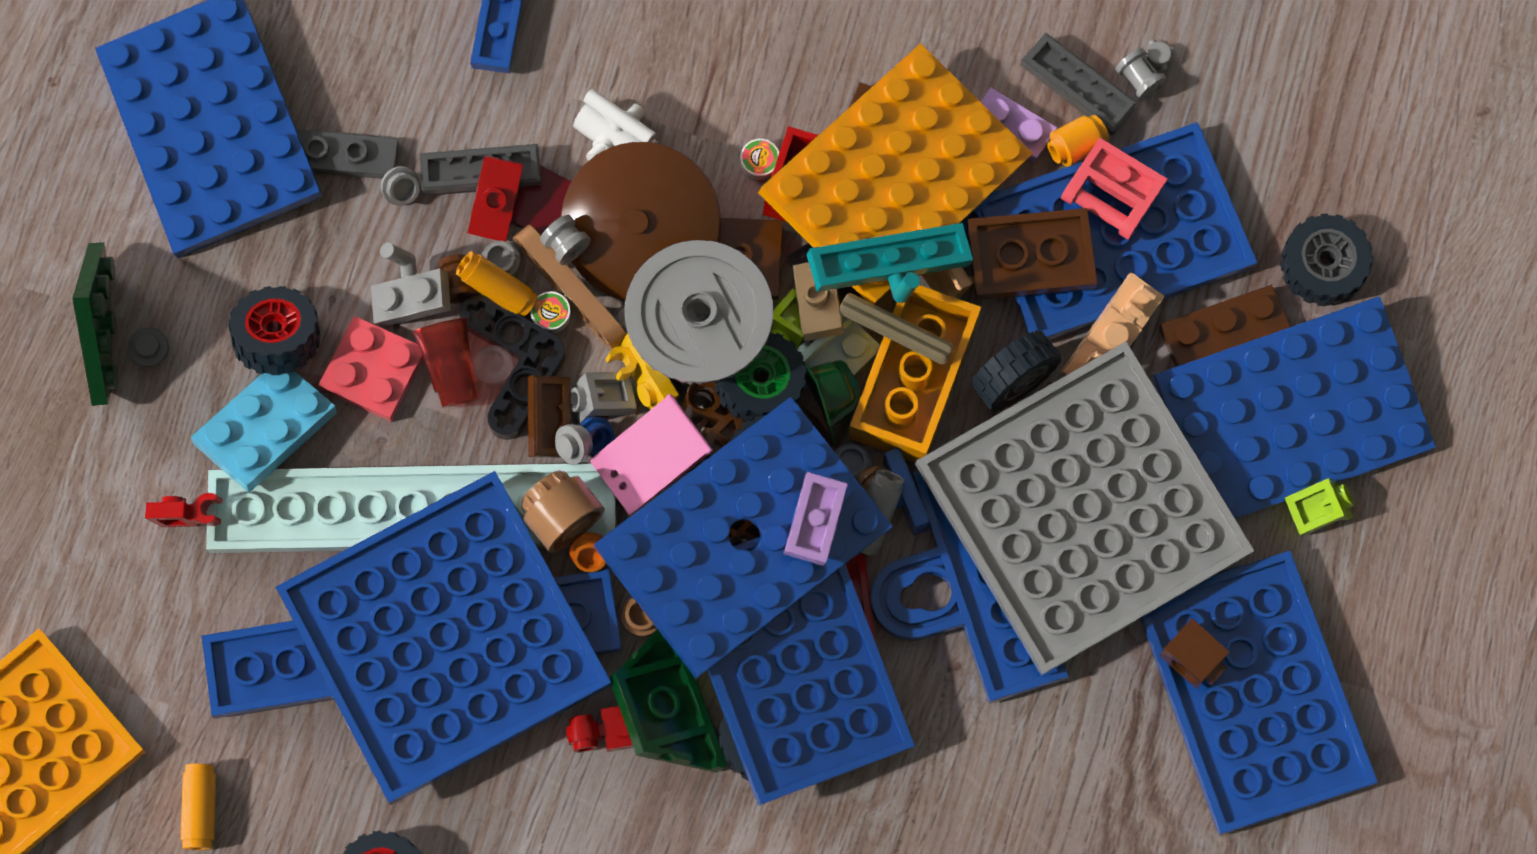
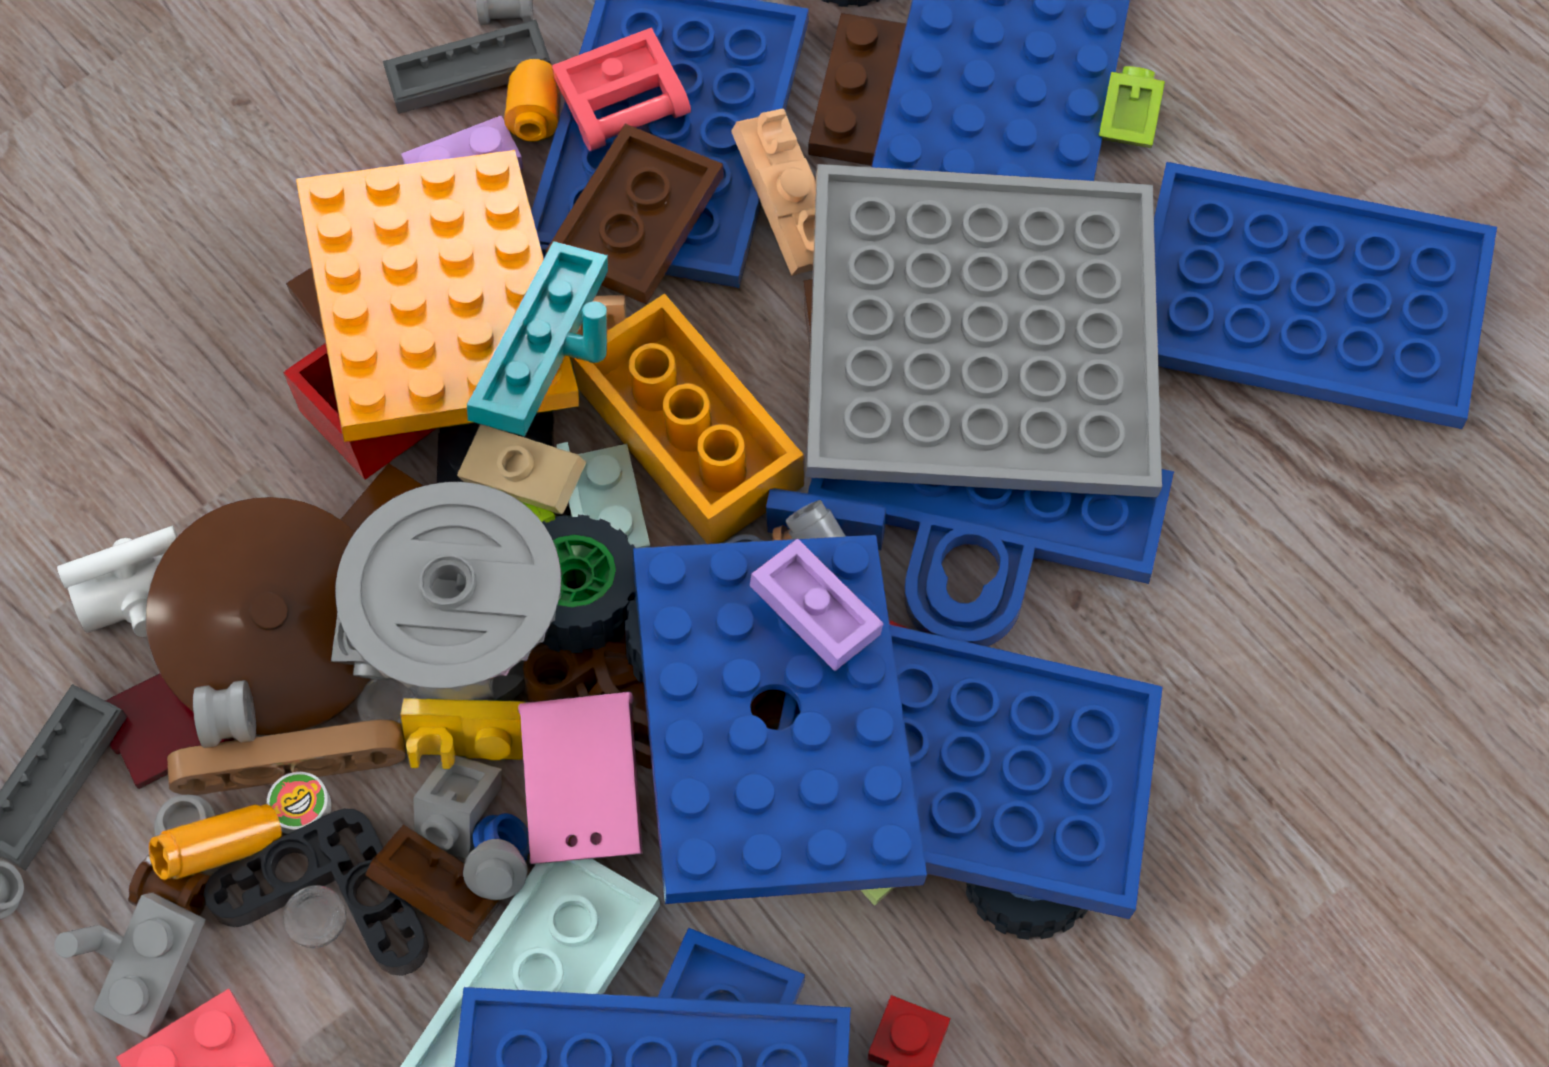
camera: 55 degrees left, 10 degrees down
clear red plant [412,318,478,408] -> none
red plate [467,155,524,242] -> none
medium nougat piece [522,470,605,553] -> none
orange plate [570,532,607,572] -> none
dark green wing [609,629,727,772] -> none
medium nougat plate [621,598,657,637] -> none
tile [740,139,779,180] -> none
dark green piece [803,360,860,450] -> none
dark tan axle [839,293,953,364] -> none
black wheel [971,330,1062,412] -> none
reddish brown brick [1160,619,1230,689] -> none

